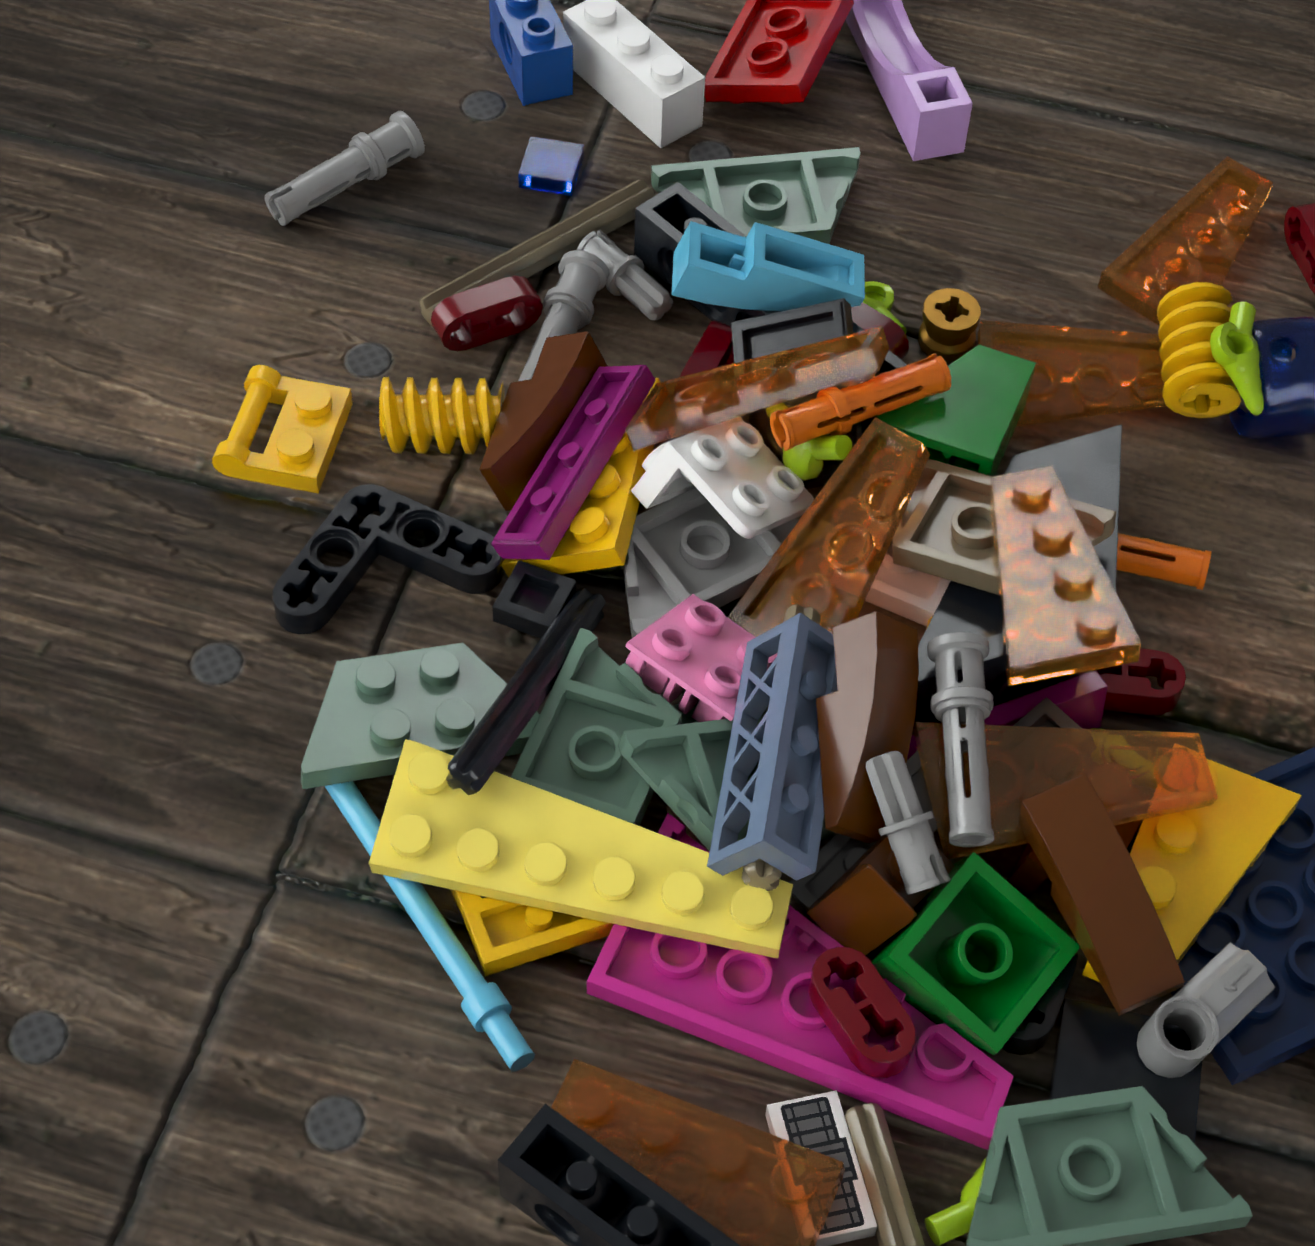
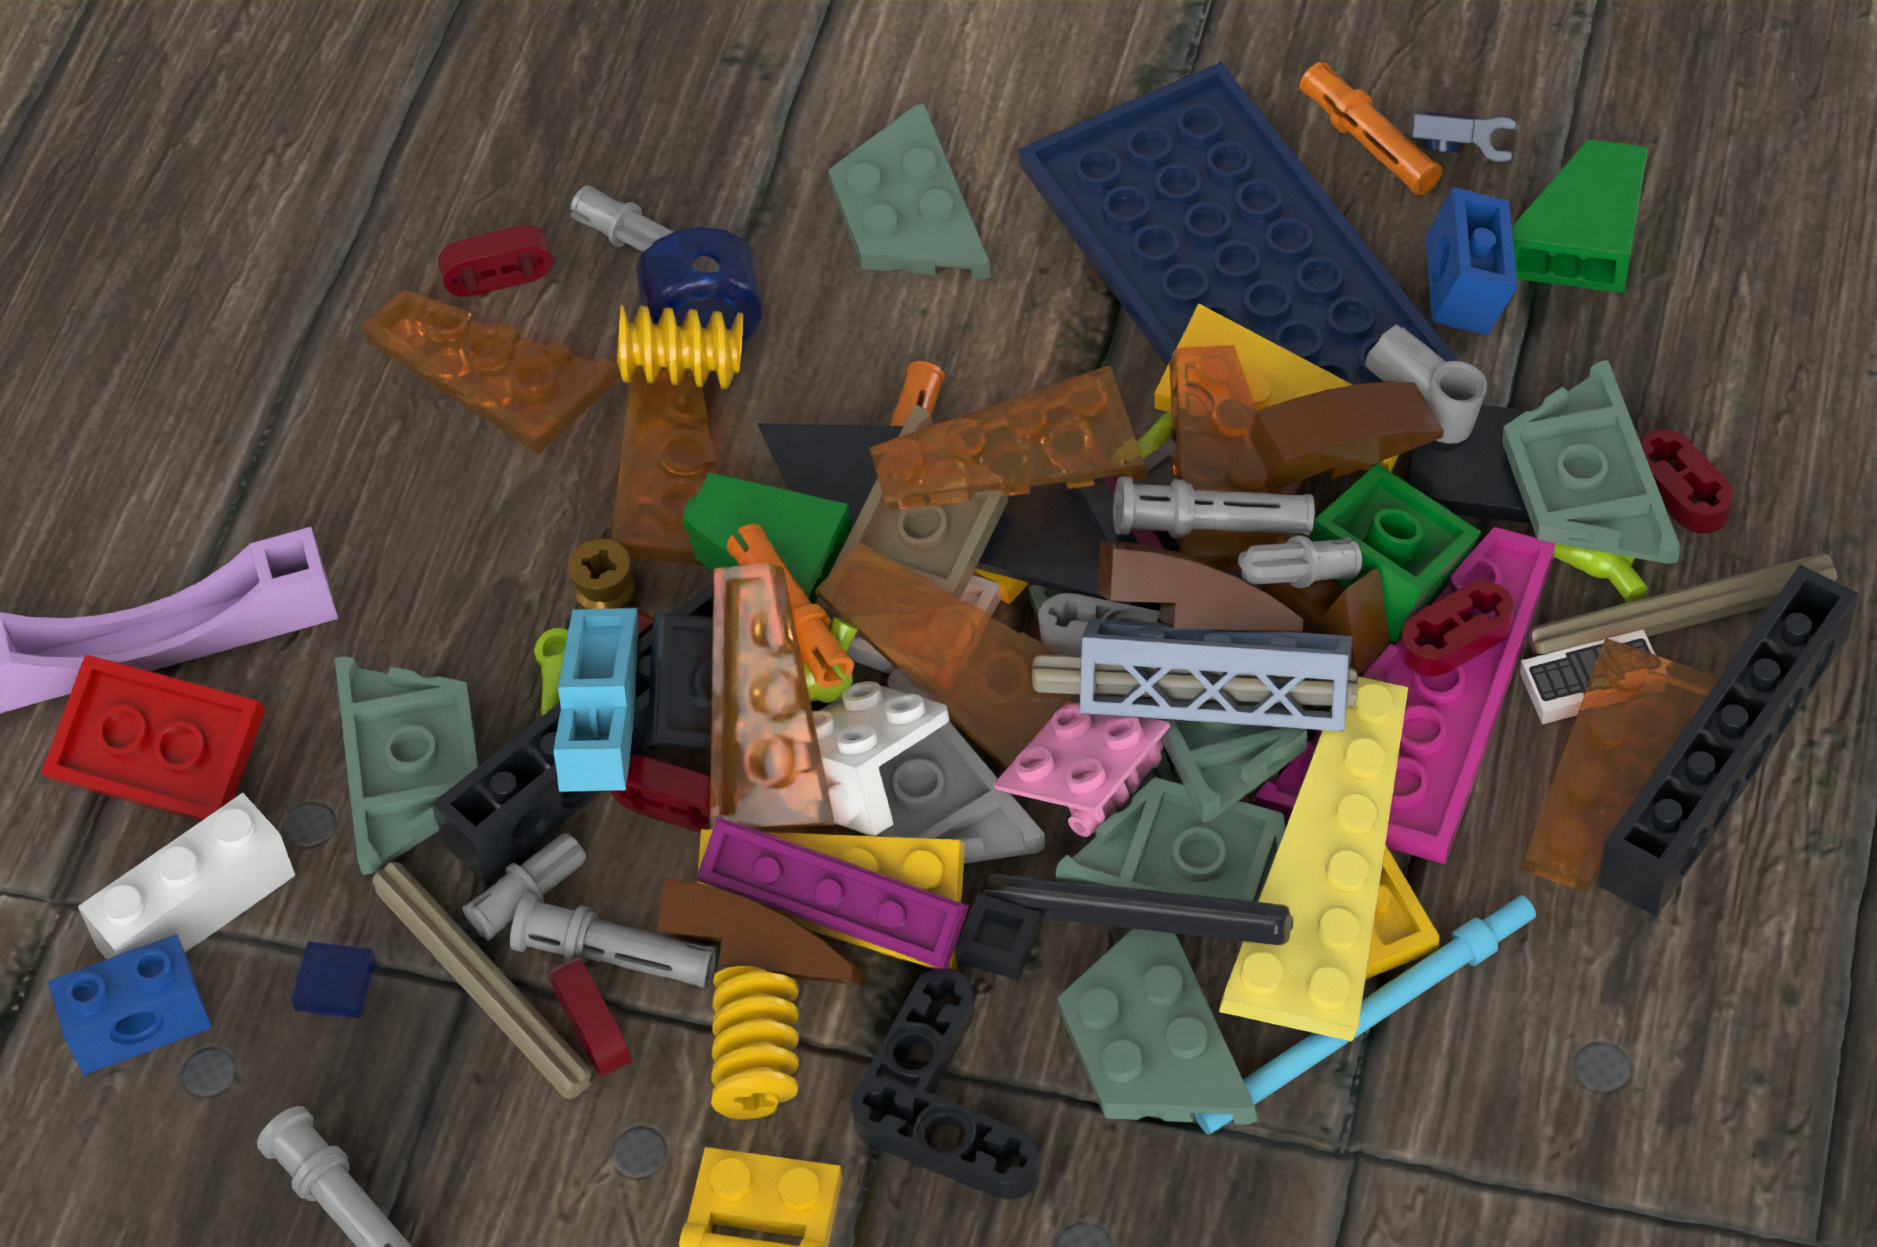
camera: 85 degrees left, 0 degrees up
lime animal [1210,302,1264,416] -> none

